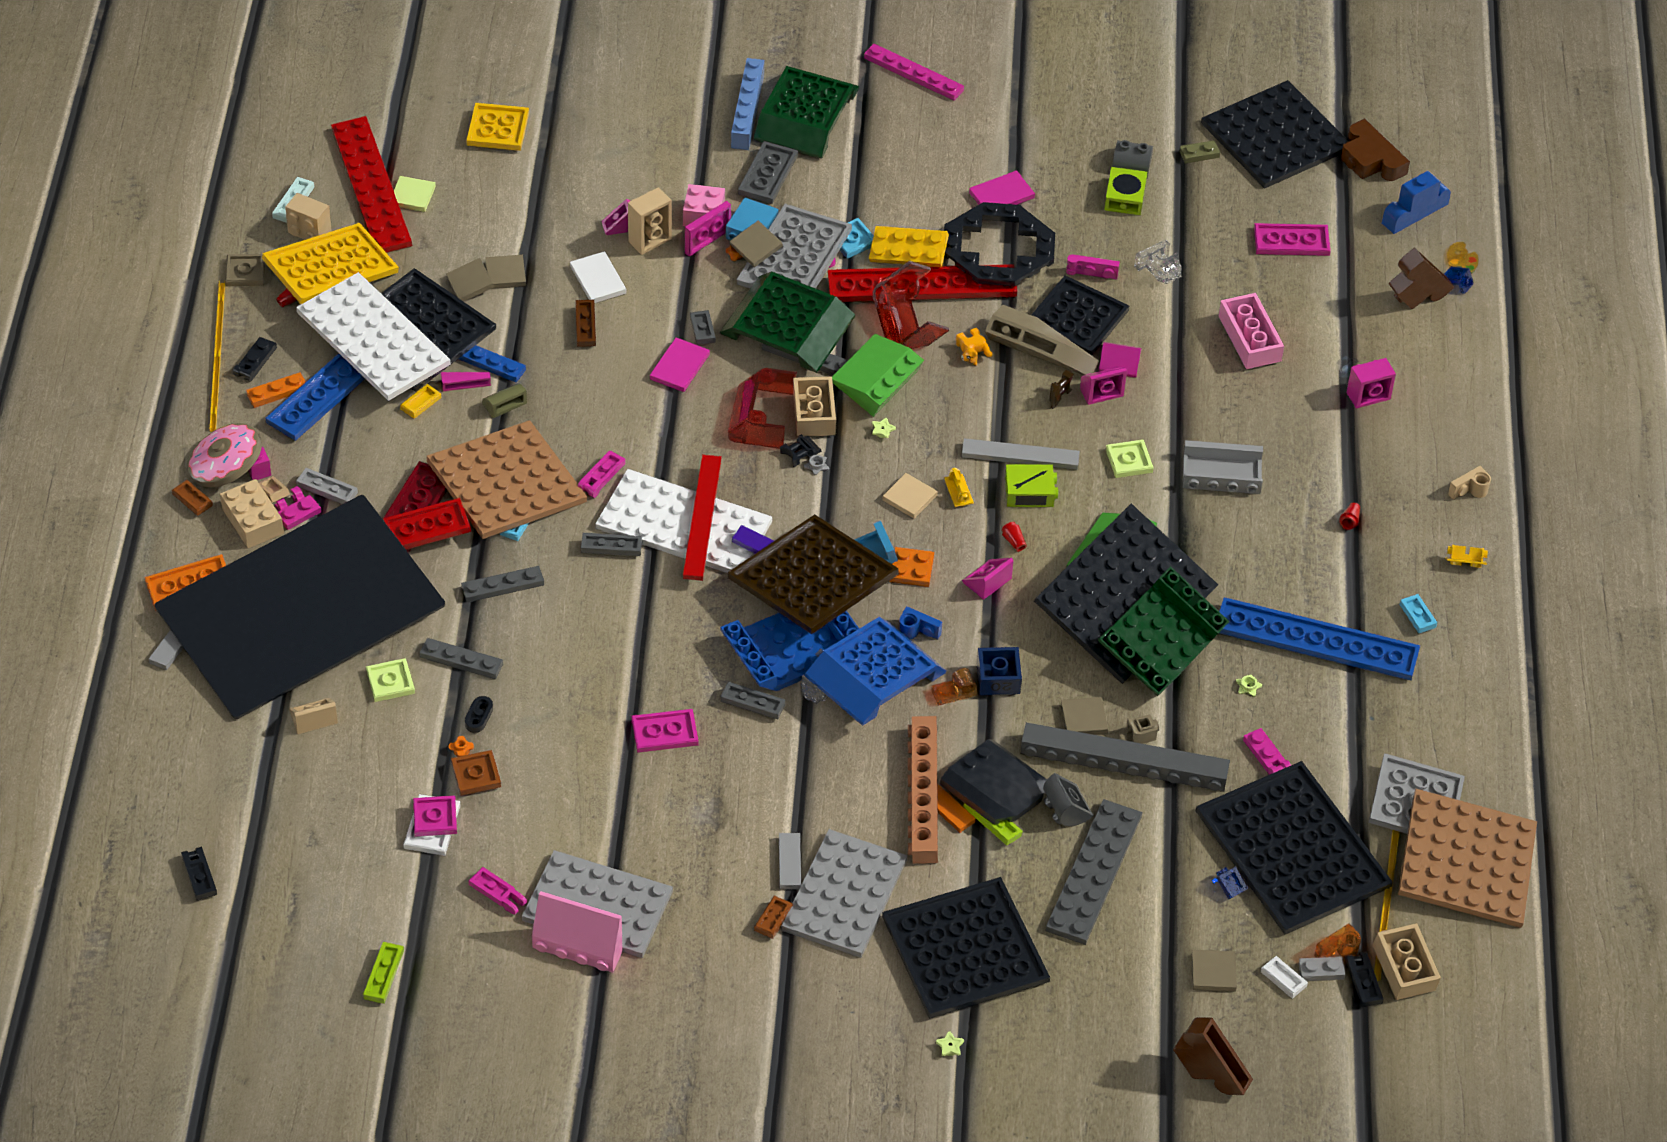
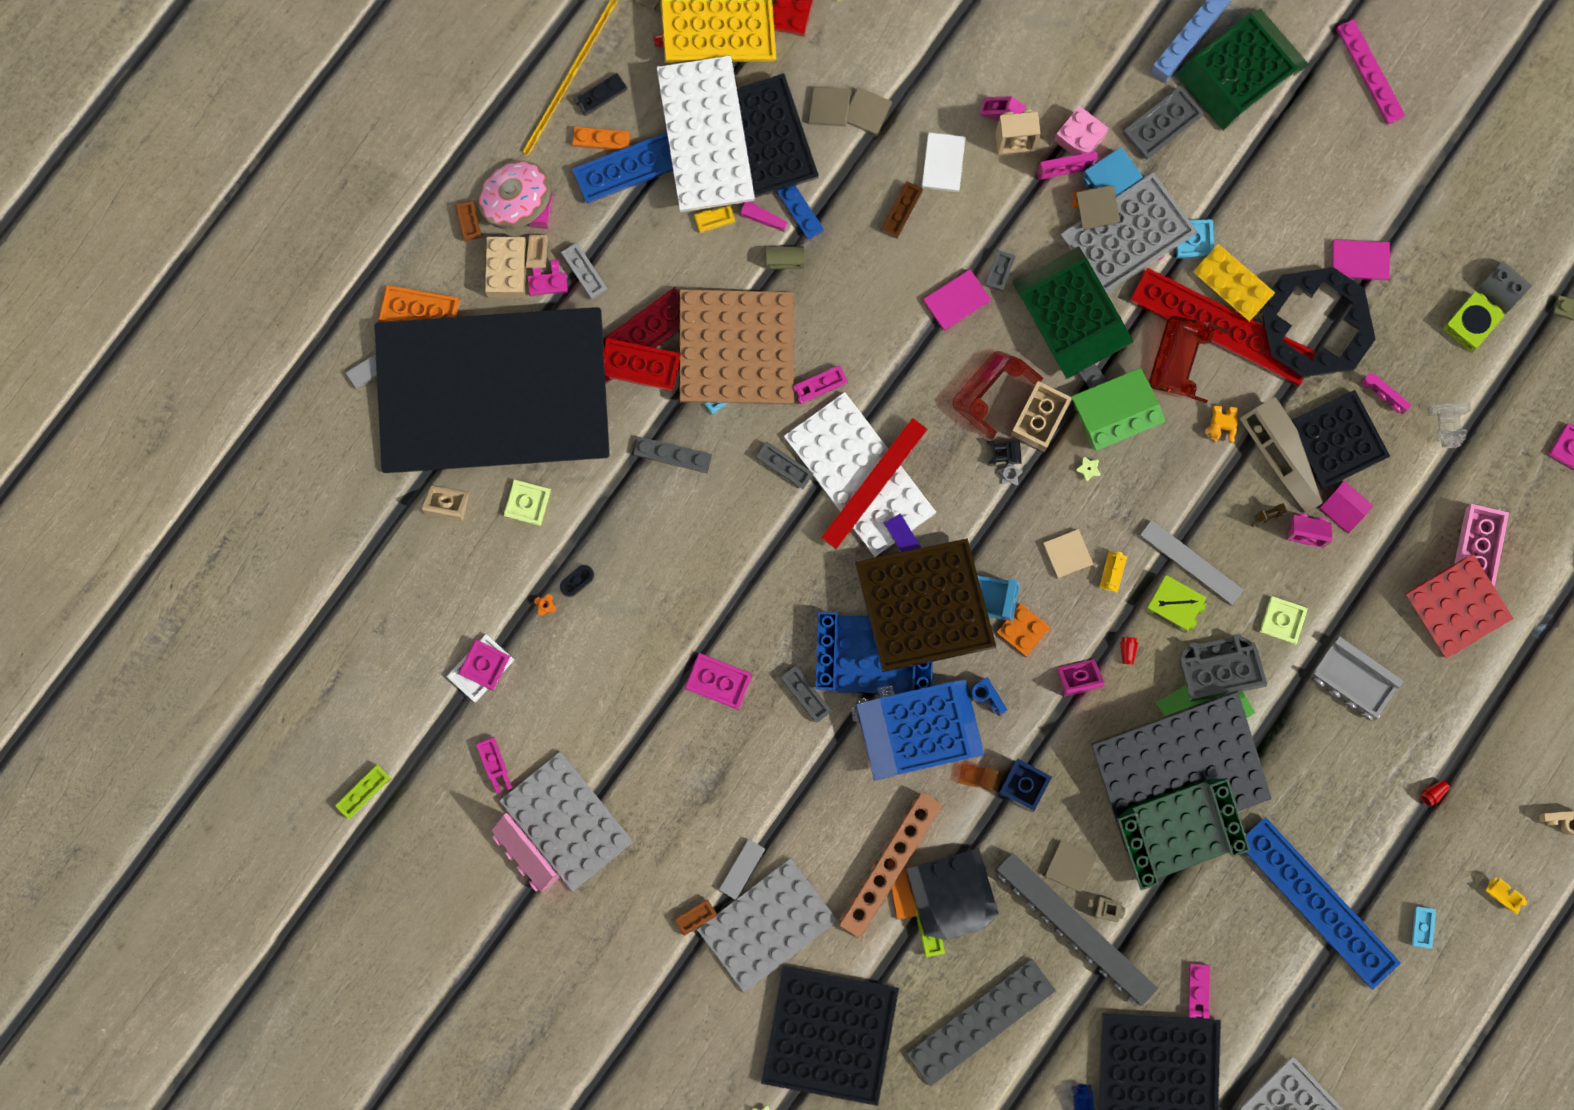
camera: 30 degrees right, 30 degrees up
black plate [181,846,217,901] -> none
dark grey plate [420,638,503,679] -> none
dark orange plate [451,750,501,796] -> none
dark grey brick [1043,773,1093,826] -> none
yellowish green plate [1236,675,1262,697] -> none
dark pink brick [1346,358,1396,409] -> none
none -> dark grey plate [1180,634,1267,702]
none -> plate [1405,553,1513,659]

